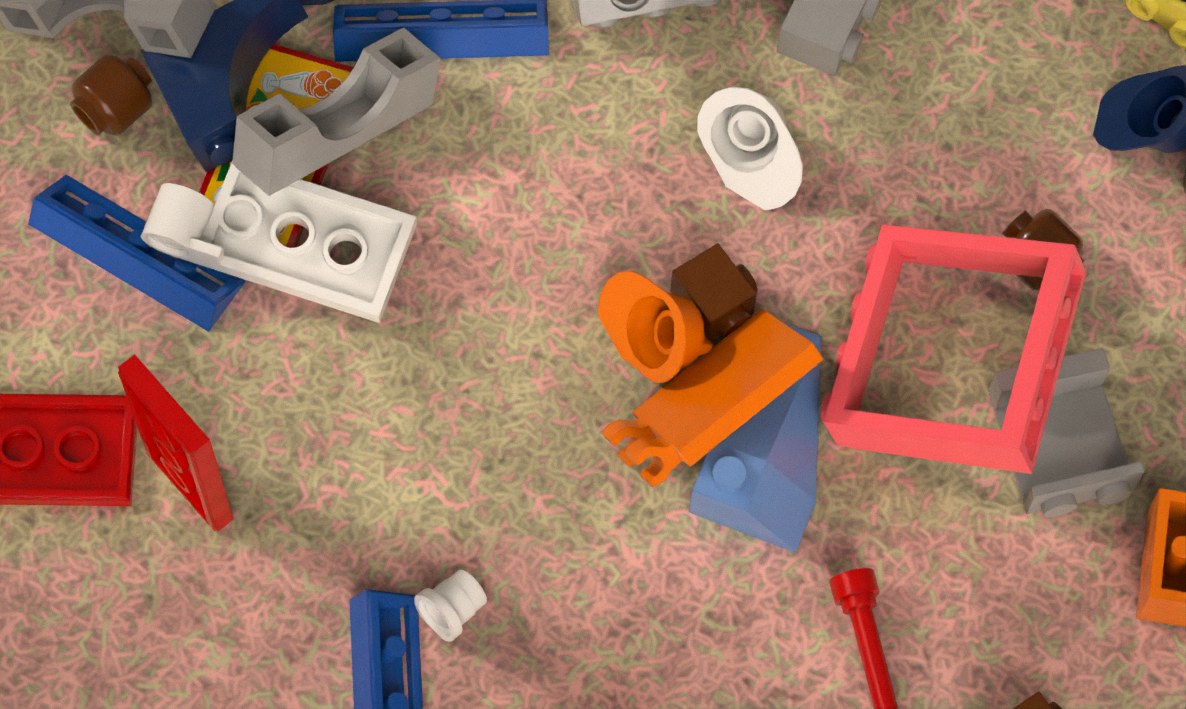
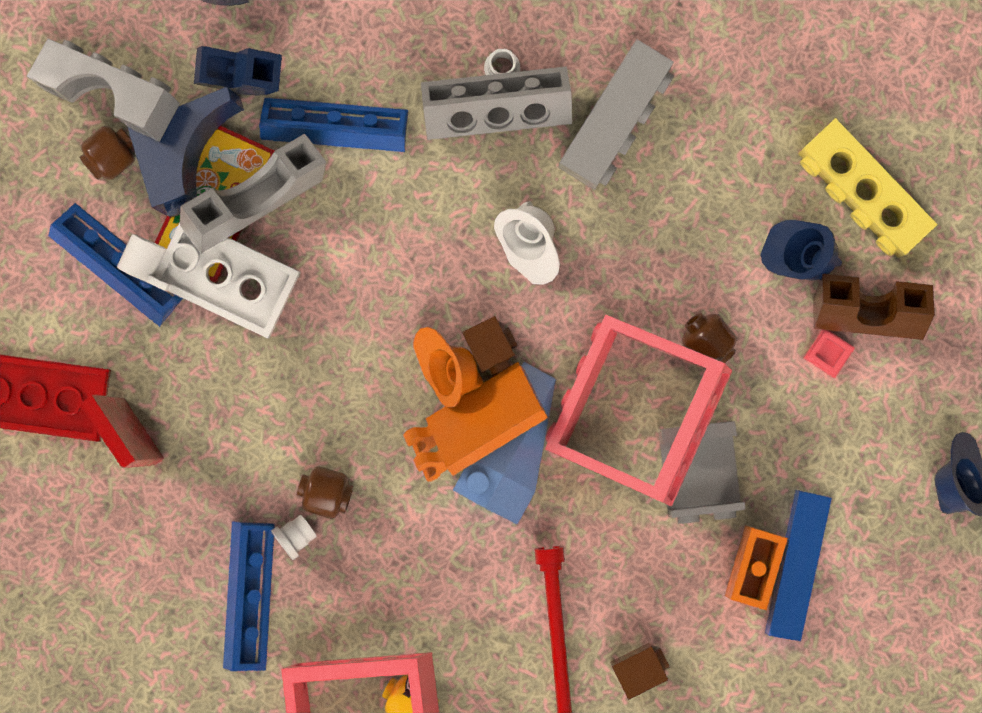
camera: 10 degrees right, 20 degrees up
none -> reddish brown head [296,466,354,519]

